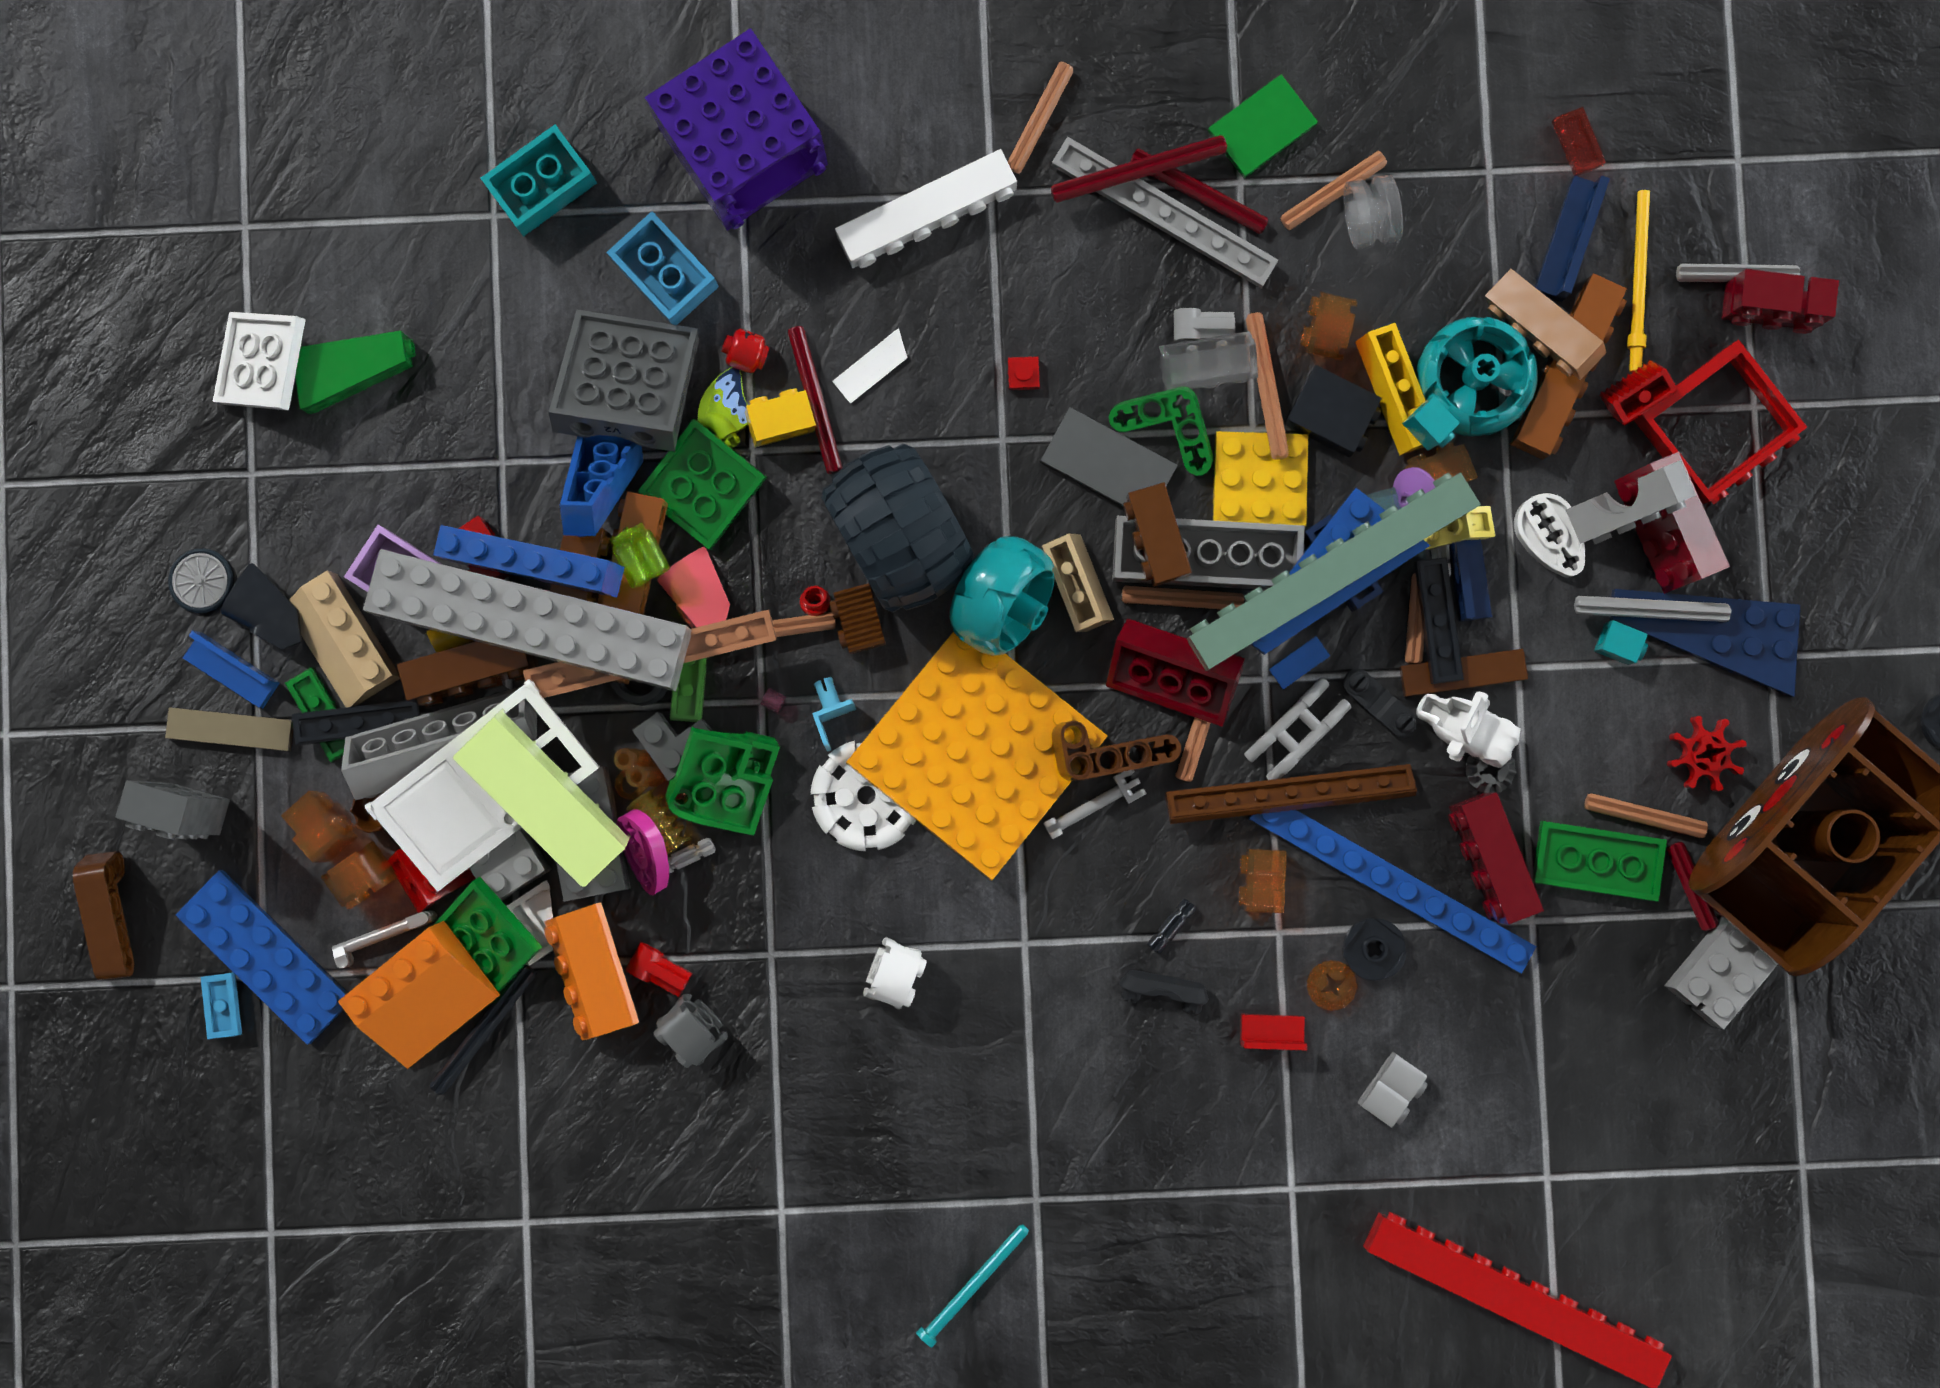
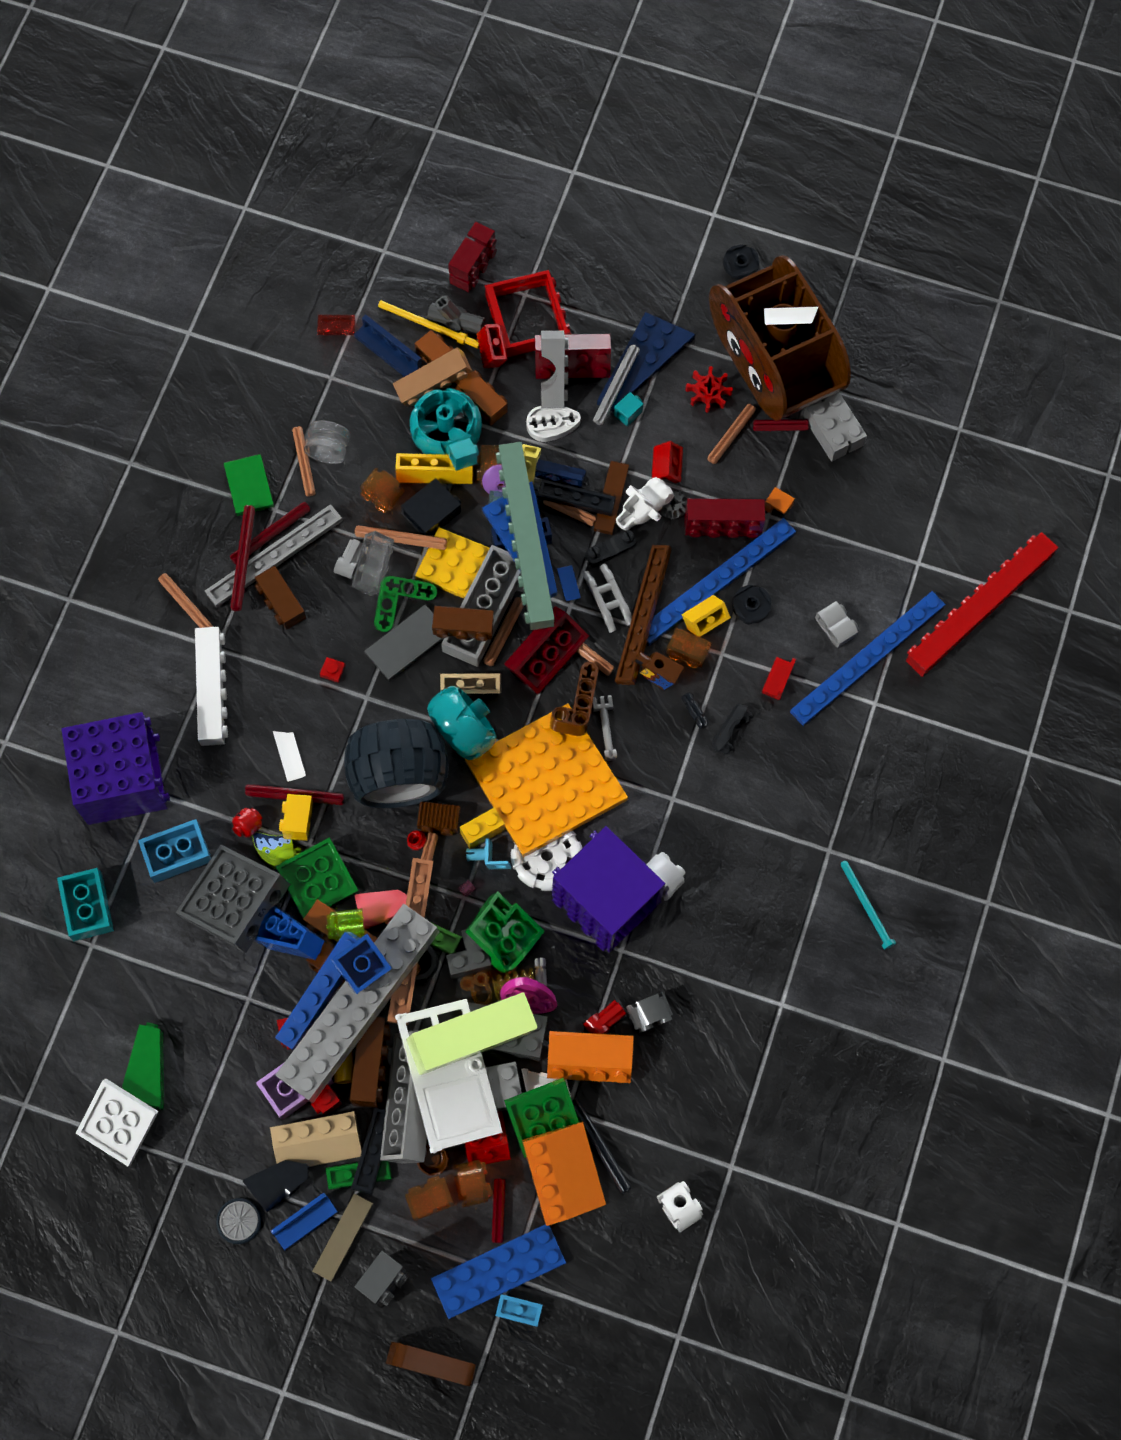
camera: 75 degrees left, 15 degrees down
light grey hinge [332,910,437,968] -> none
clear orange gear [1307,960,1358,1011] -> none
green plate [1532,821,1667,902] -> none
light grey axle [1676,264,1800,282] -> none
none -> reddish brown brick [254,566,306,630]
none -> red brick [311,1084,342,1117]
none -> blue brick [331,934,392,994]
none -> dark grey piece [427,296,485,333]
none -> yellow brick [460,807,505,849]
none -> dark red axle [492,1178,505,1243]
none -> dark purple piece [552,826,666,953]
none -> reddish brown torso [634,651,684,691]
none -> red panel [652,441,683,484]
none -> white brick [657,1181,703,1233]
none -> yellow brick [681,595,731,638]
none -> white sticker [764,307,818,325]
none -> orange panel [765,487,795,514]
none -> blue plate [790,591,946,726]

